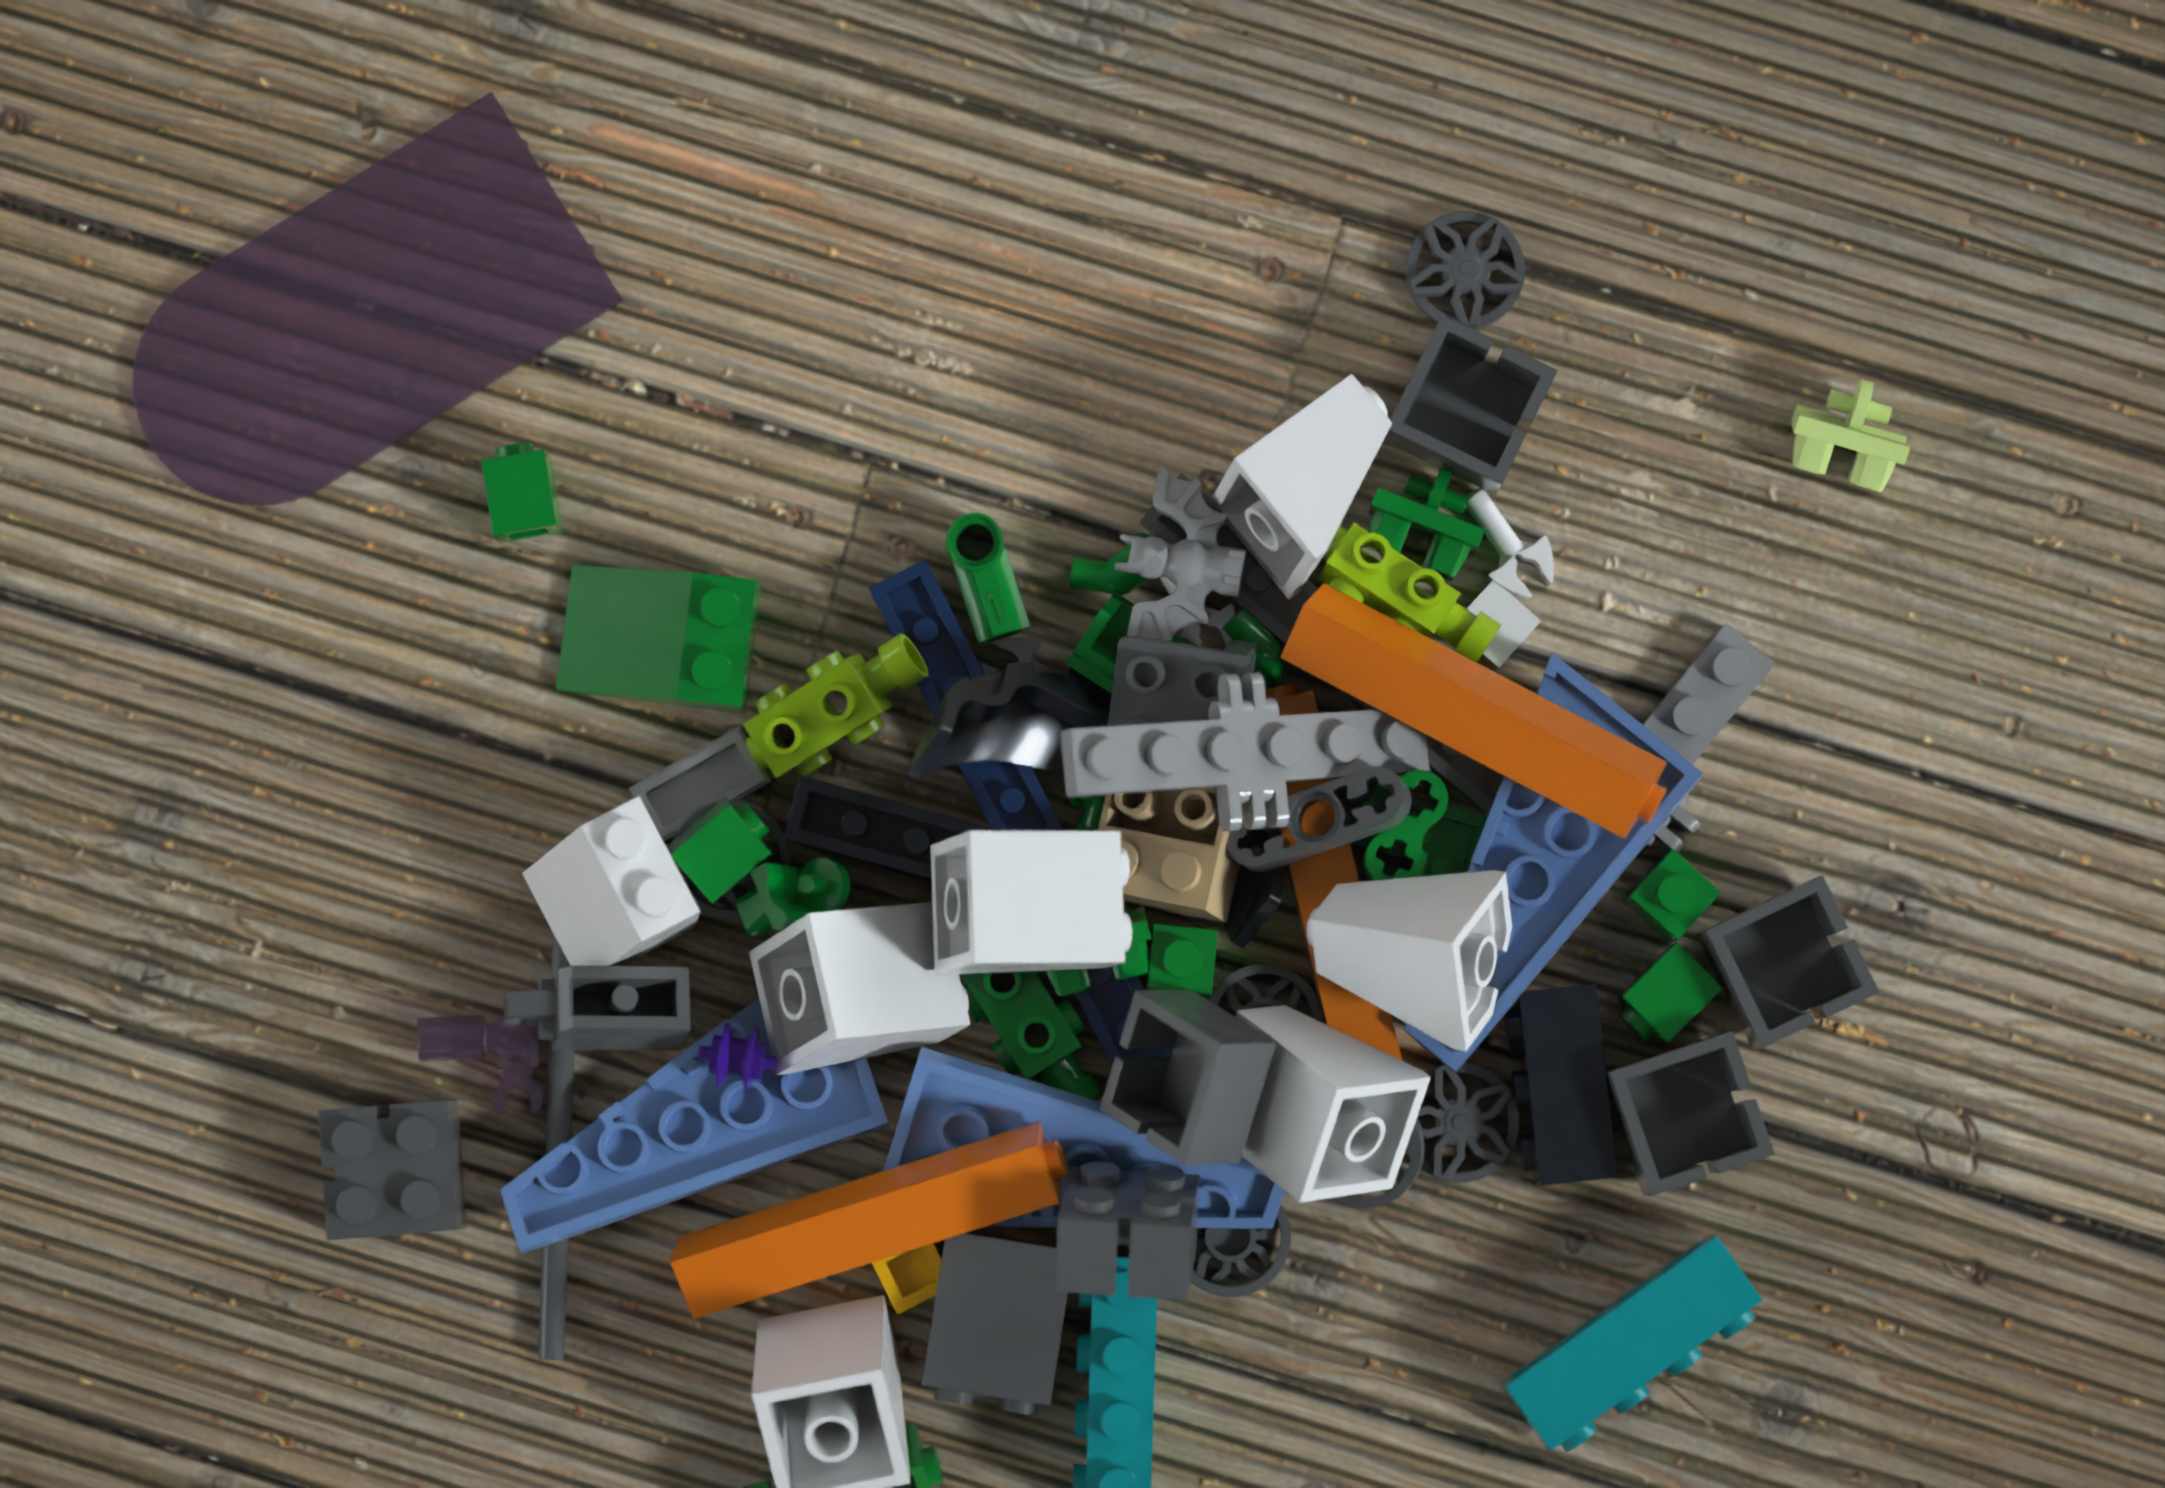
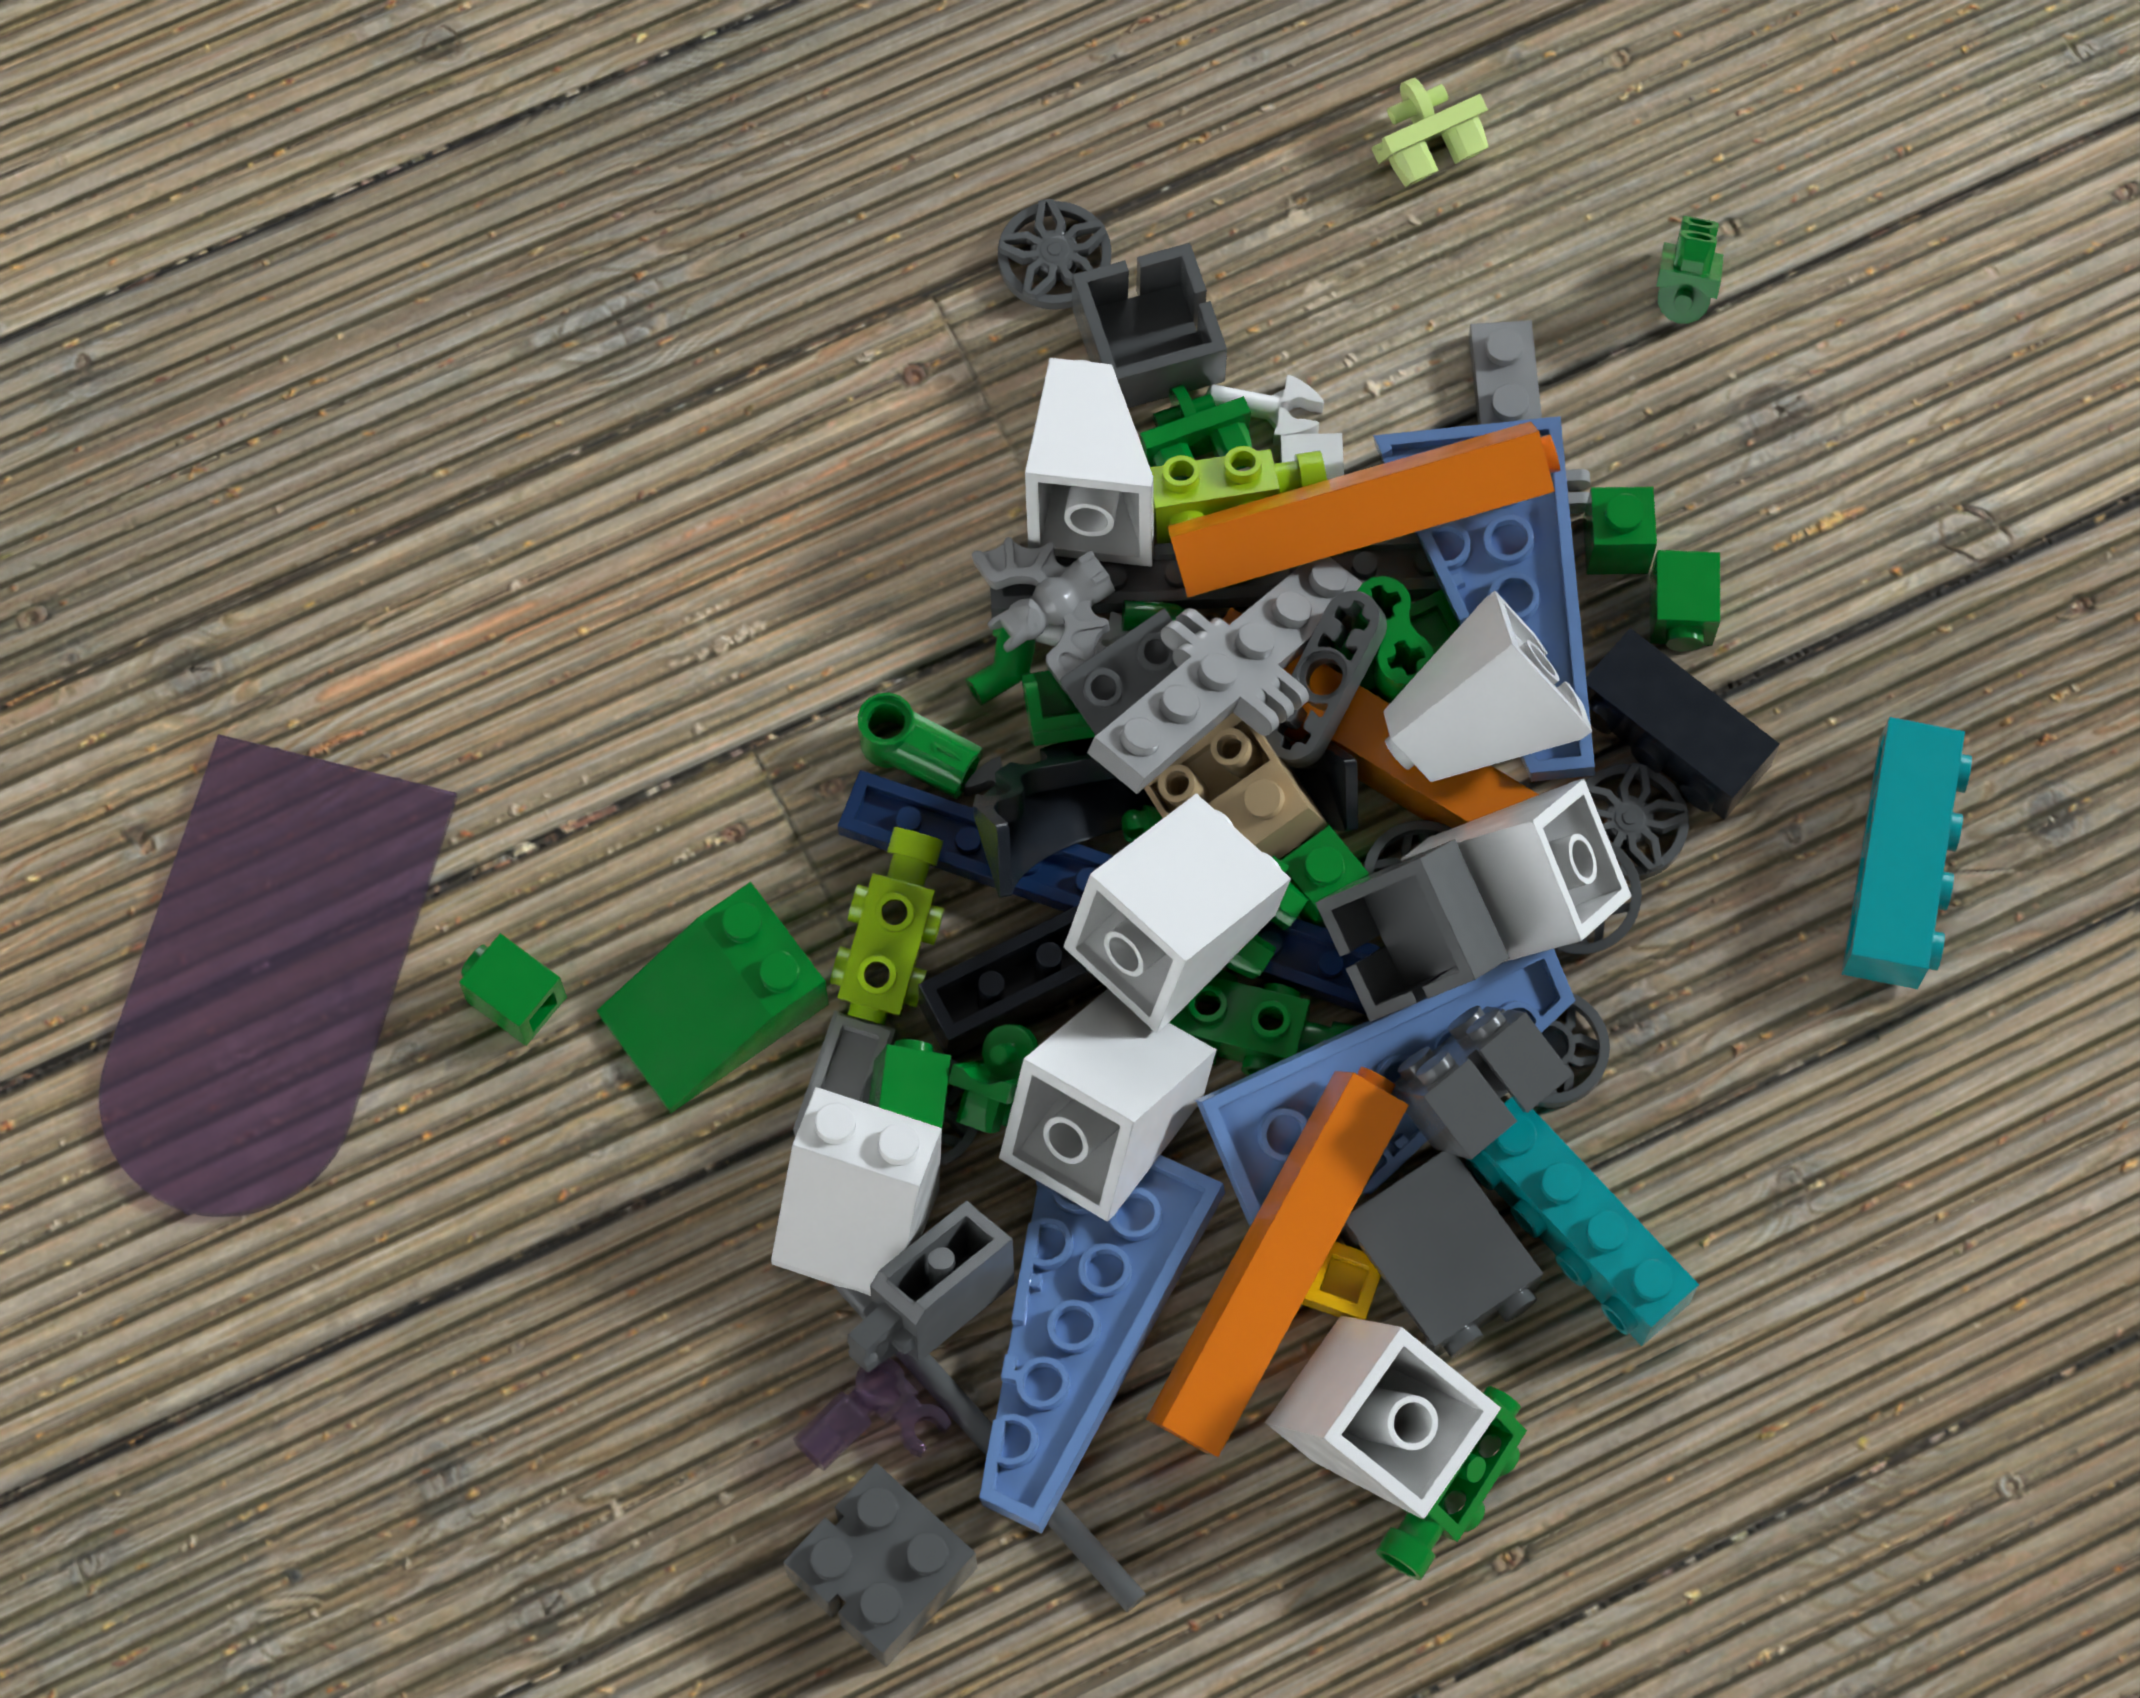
camera: 45 degrees left, 15 degrees down
dark purple wheel [698,1023,777,1092] -> none
dark grey piece [1606,1031,1775,1196] -> none
dark grey piece [1696,875,1879,1050] -> none
none -> green hips [1656,216,1724,324]

